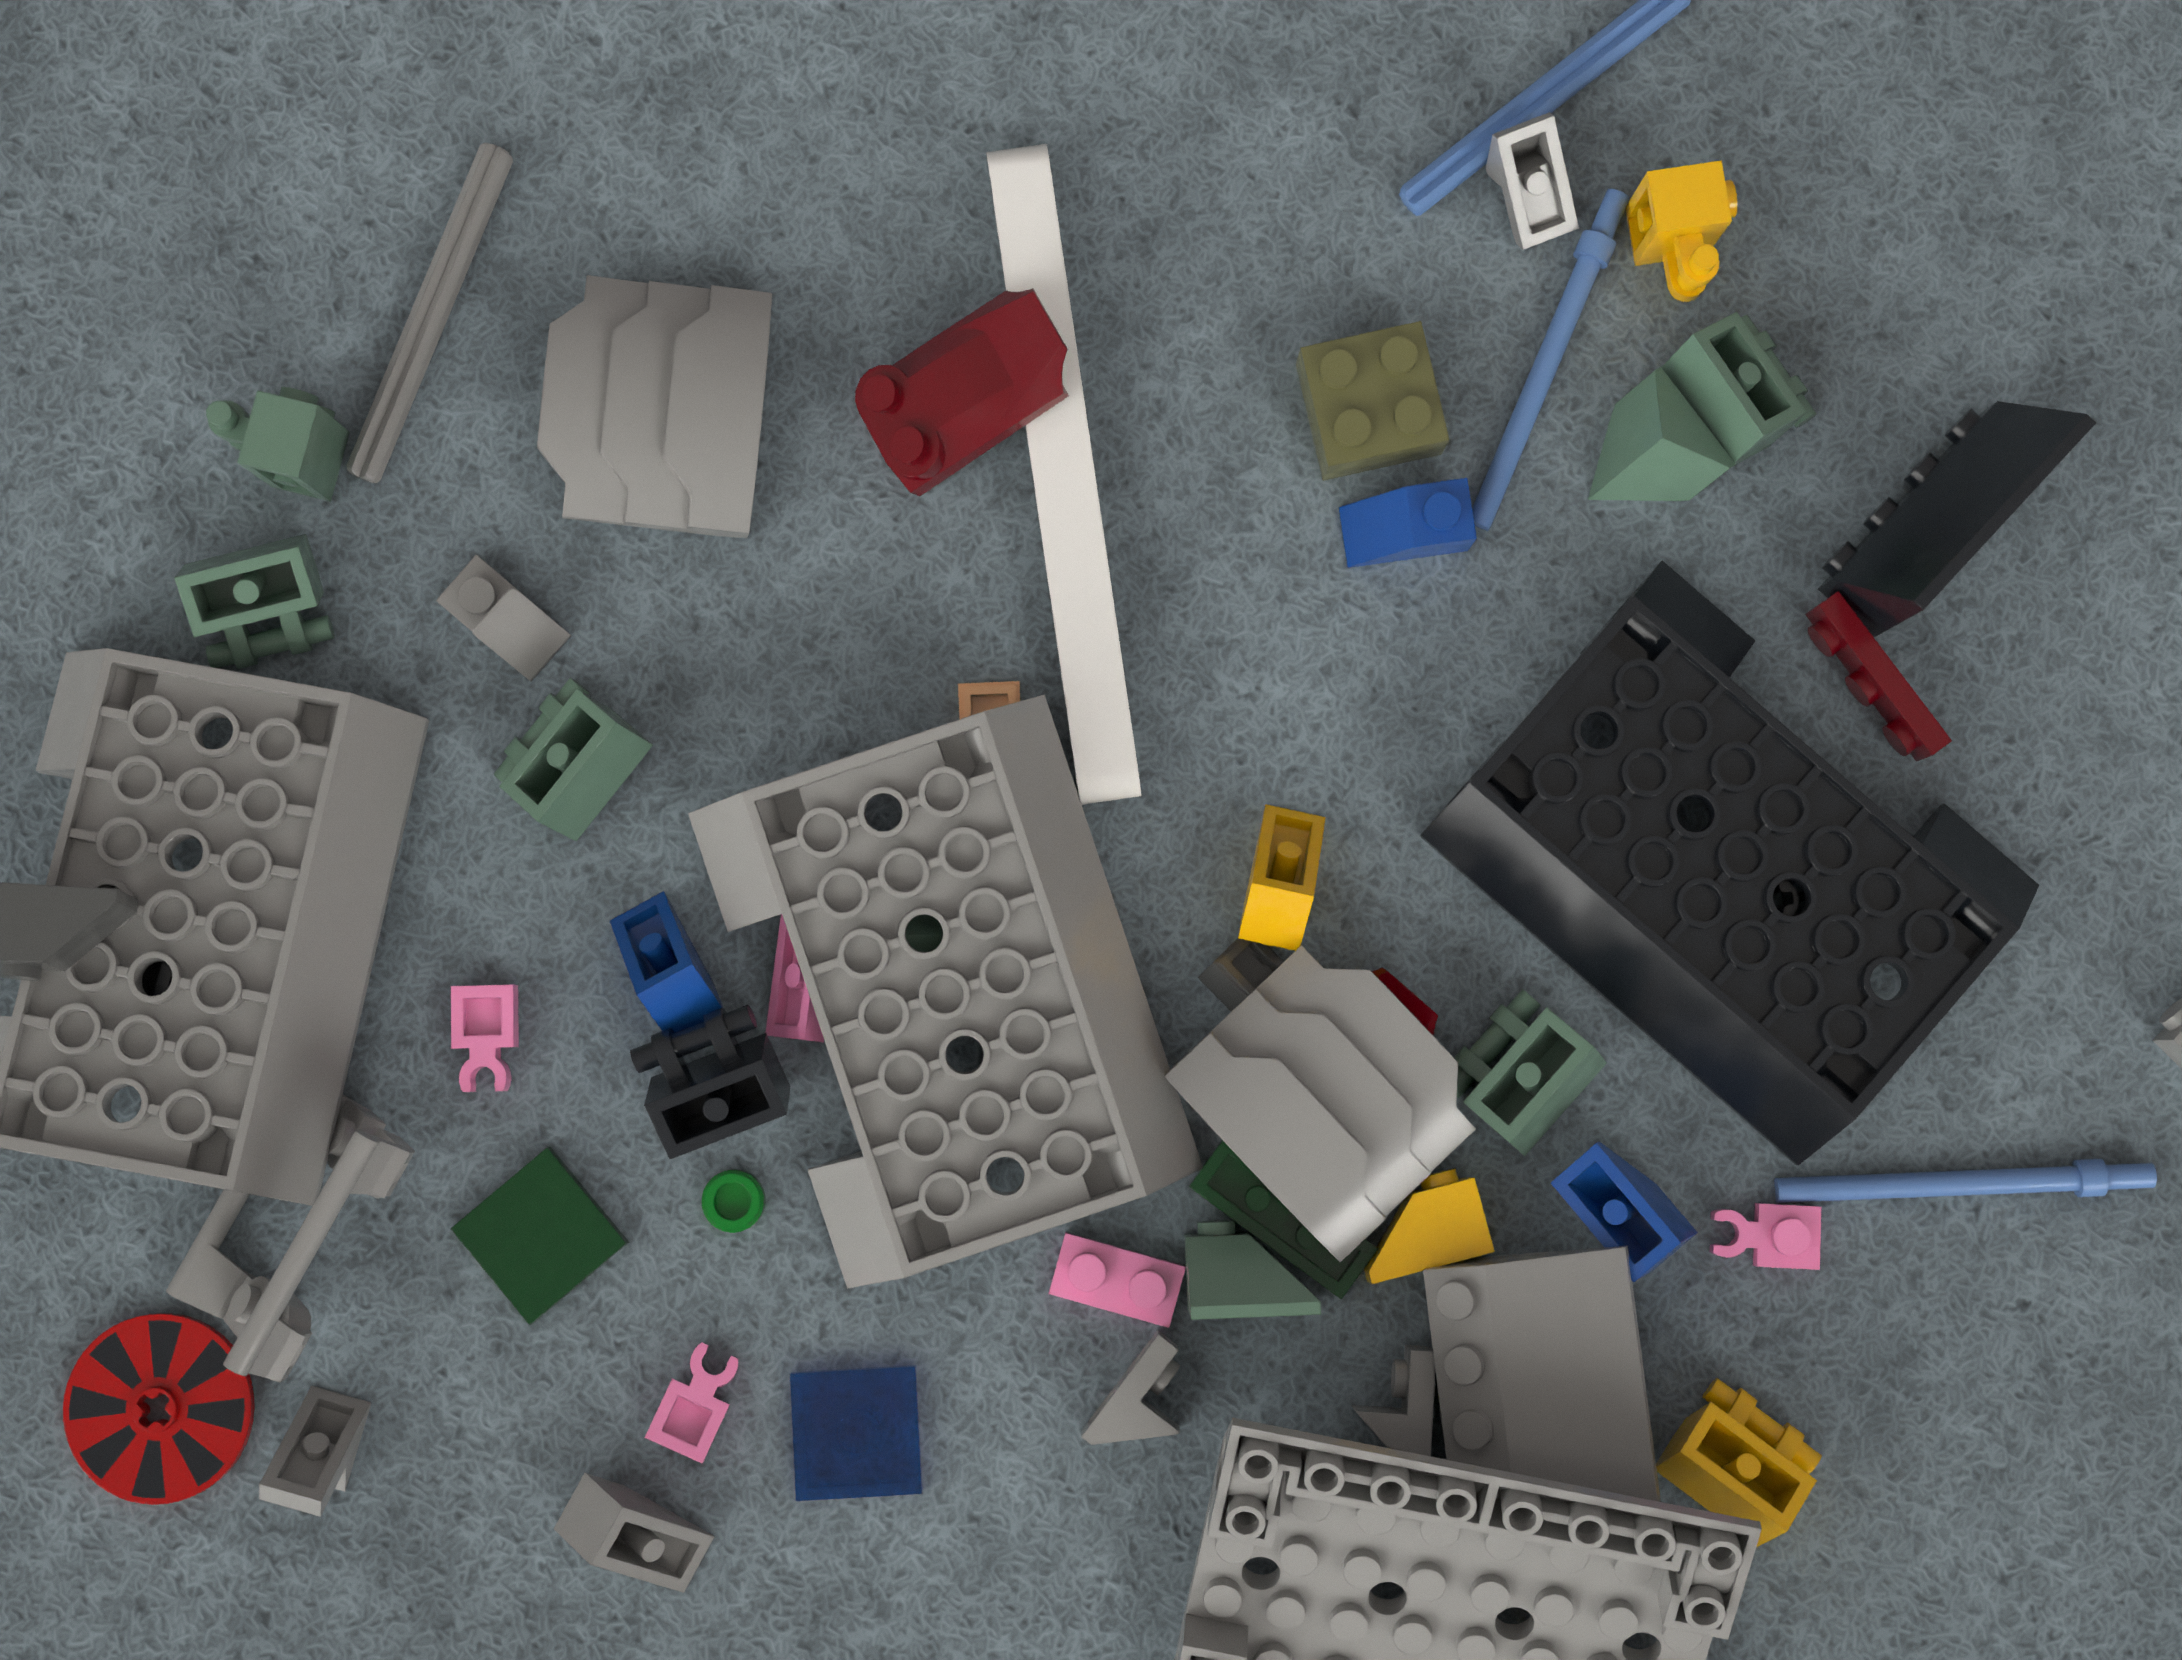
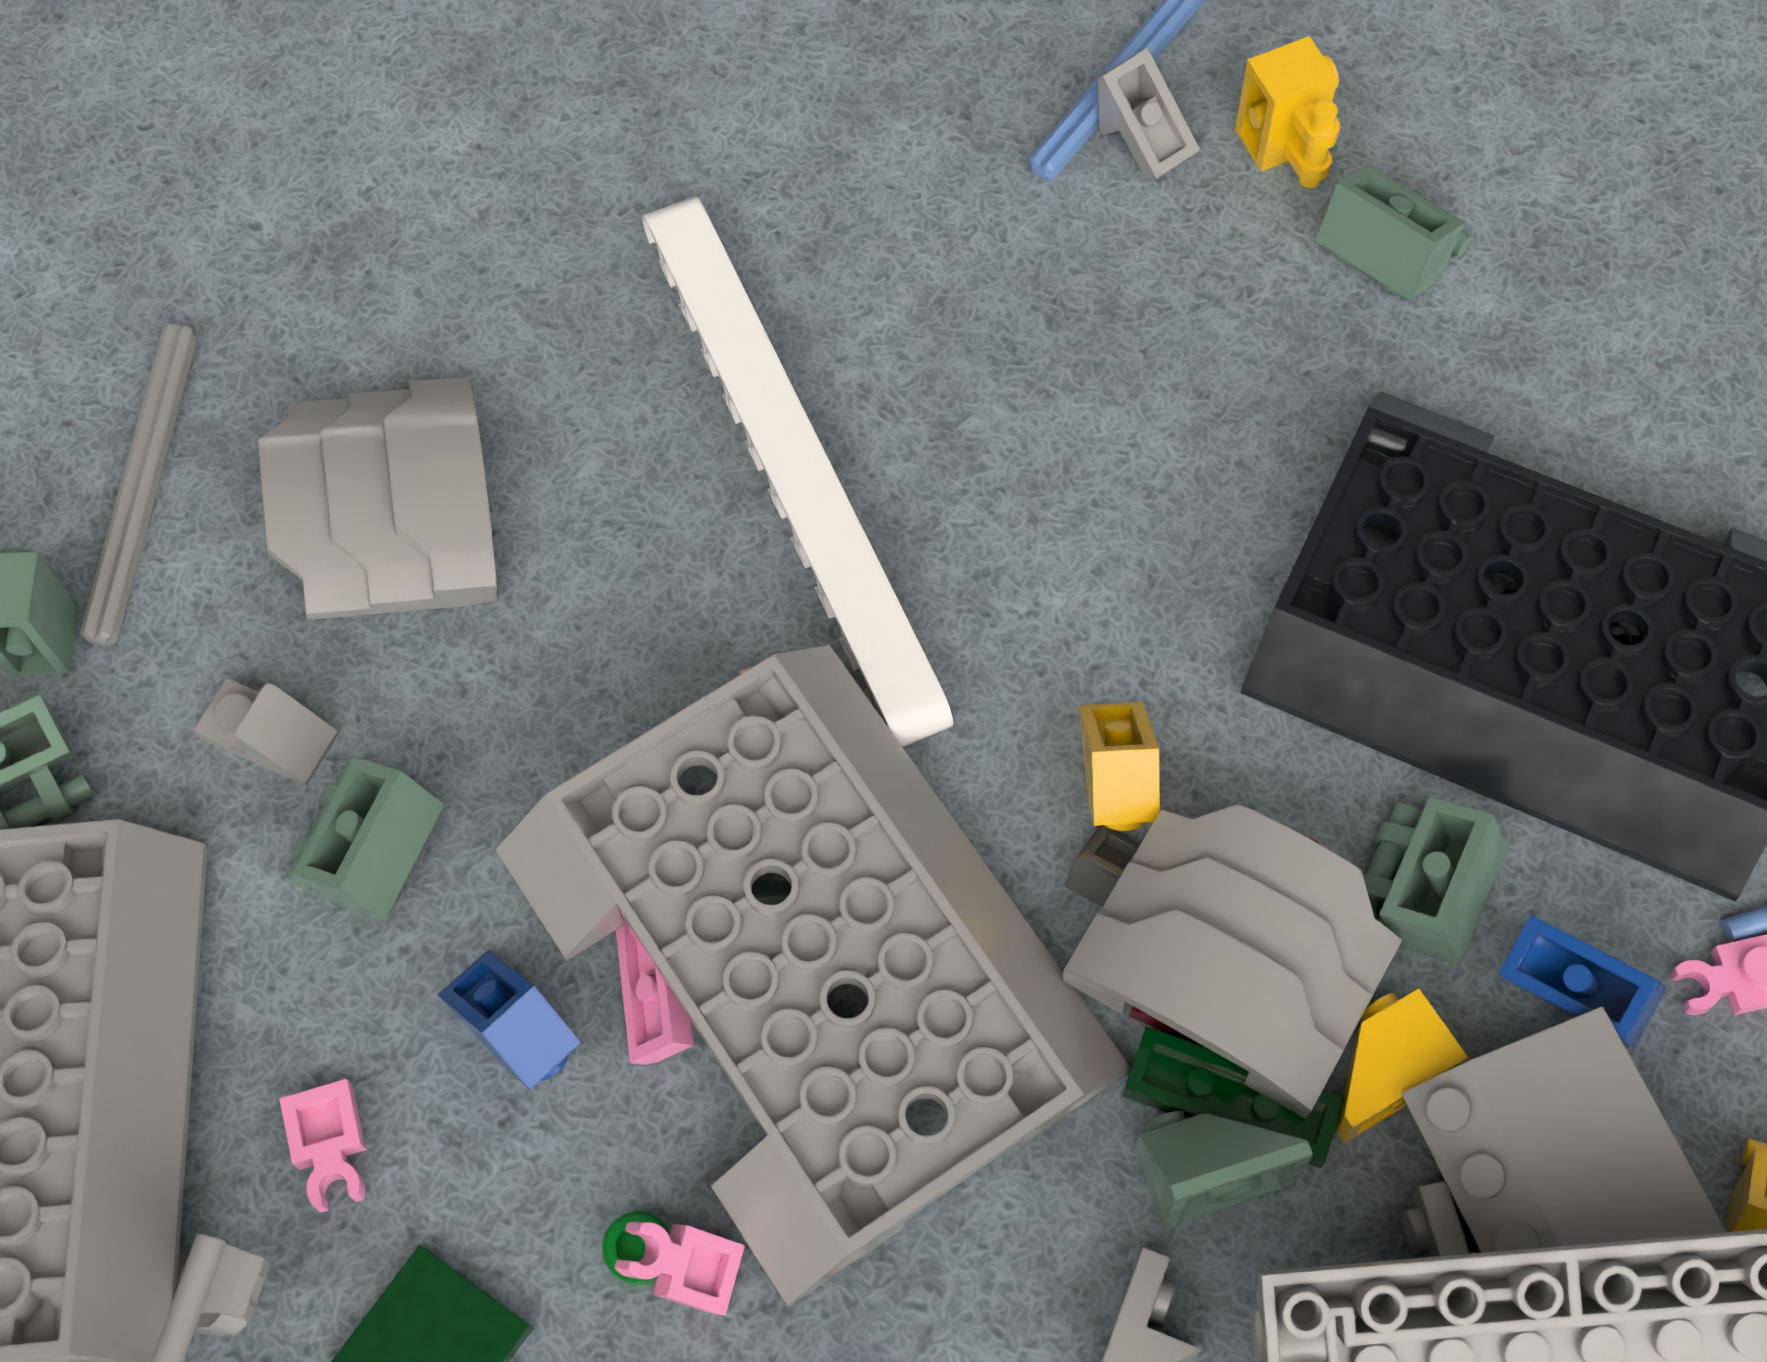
camera: 15 degrees left, 20 degrees down
black brick [630,1004,791,1159] -> none
dark red slope [855,288,1069,496] -> none
bright pink plate [1049,1232,1186,1328] -> none
olive brick [1296,321,1449,481] -> none
blue slope [1338,478,1477,568] -> none
medium blue bar [1472,189,1630,531] -> none
sand green slope [1588,367,1736,501] -> none
dark red plate [1805,591,1952,762] -> none
black slope [1818,401,2096,637] -> none
none -> bright pink plate [614,1221,745,1316]

